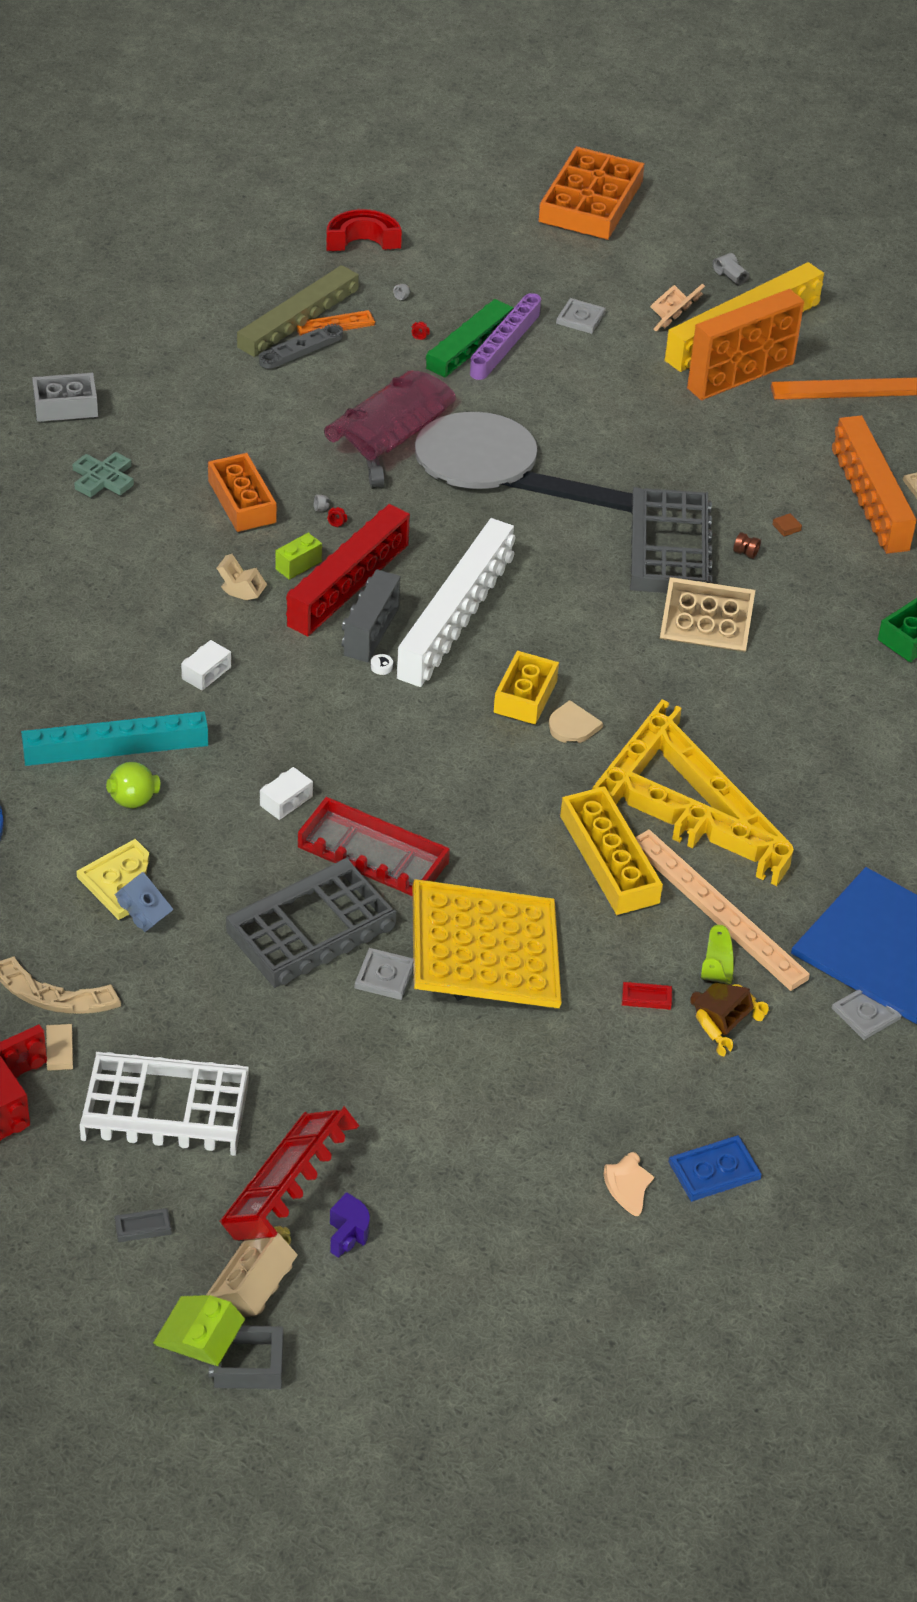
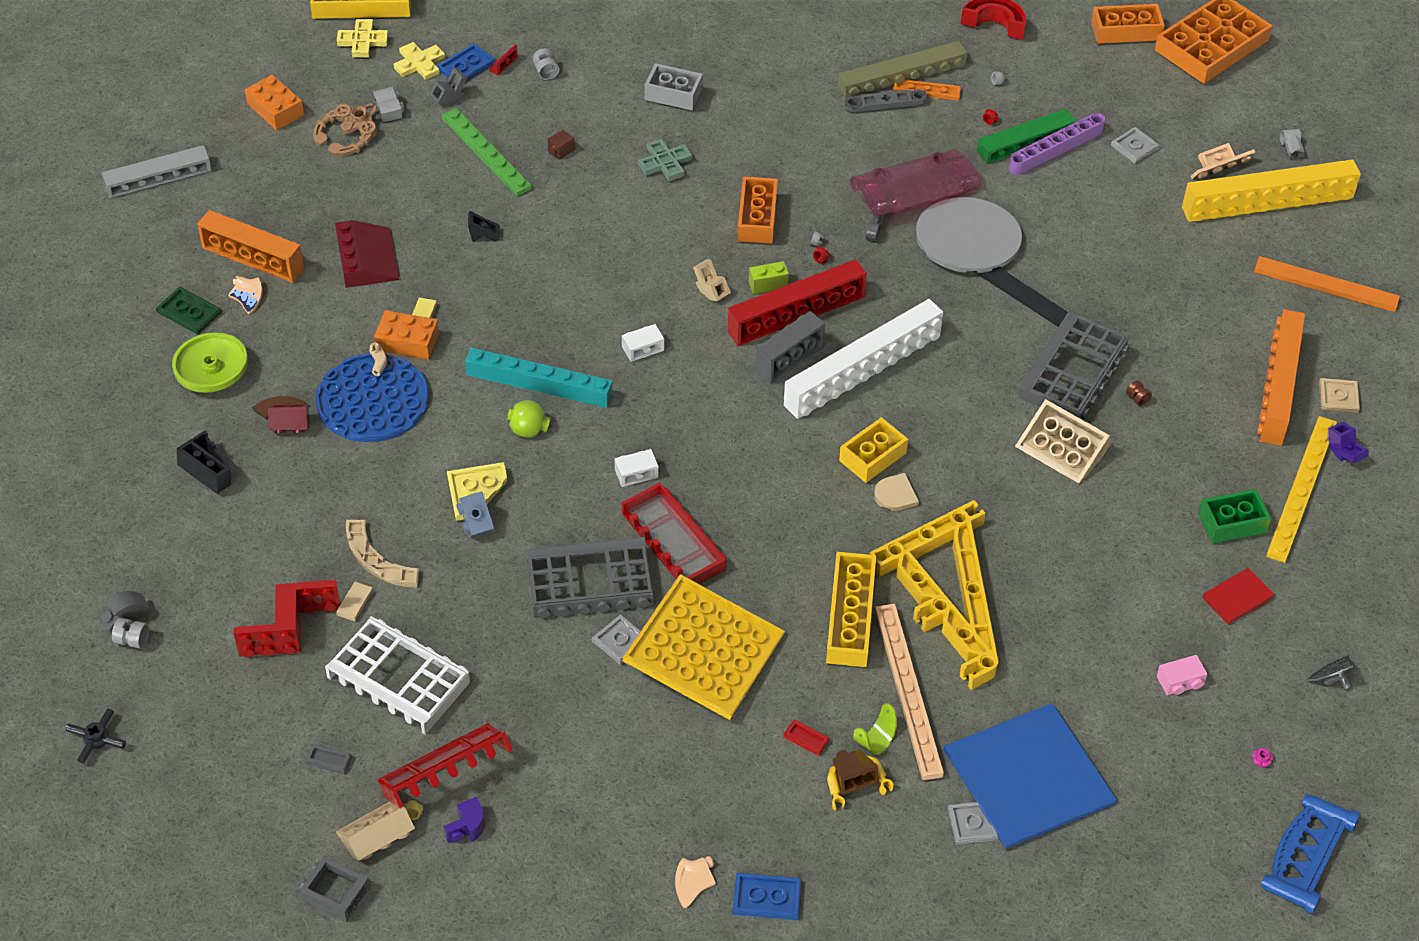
camera: 30 degrees right, 5 degrees up
lime slope [153,1295,245,1366] -> none
white tile [371,654,393,675] -> none
orange brick [687,289,804,400] -> none
dark orange tile [772,513,802,537] -> none
none -> orange brick [1091,4,1165,44]

